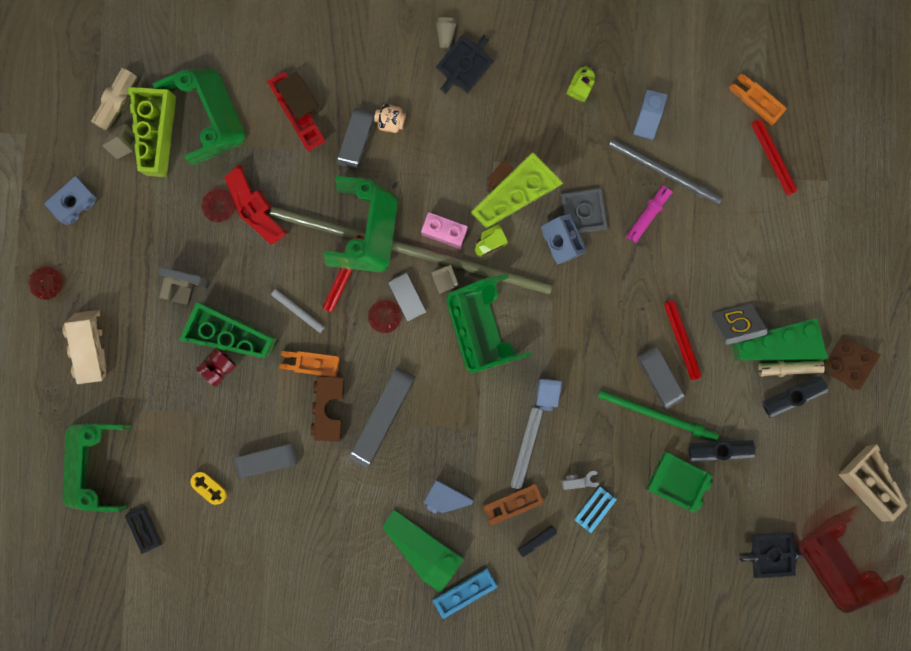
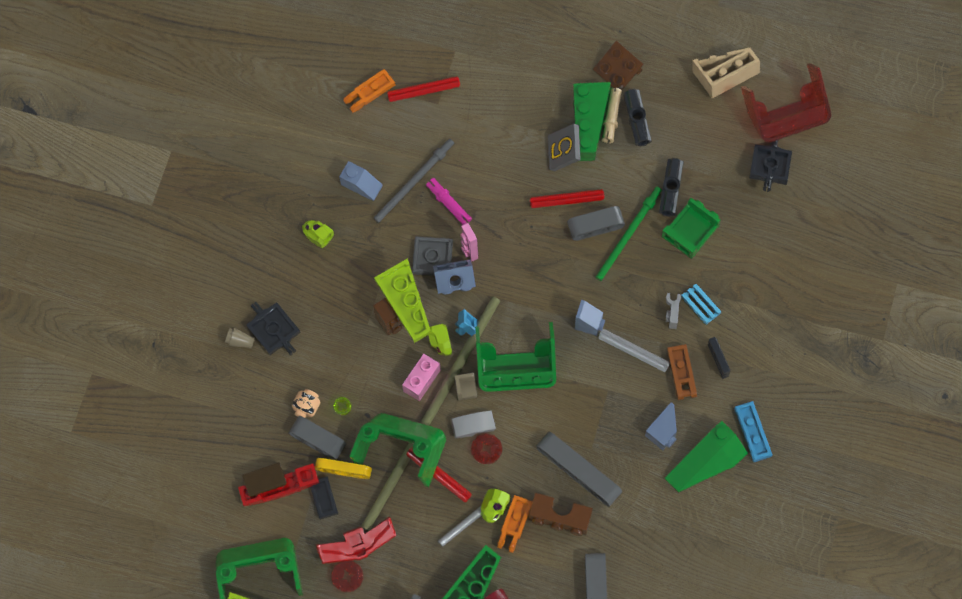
camera: 75 degrees left, 15 degrees down
none -> black tile [310,476,338,520]
none -> yellow beam [315,458,372,479]
none -> clear neon green bush [334,397,352,415]
none -> dark azure tile [455,309,477,336]
none -> bright pink plate [460,223,478,262]
none -> lime rock [481,489,510,523]

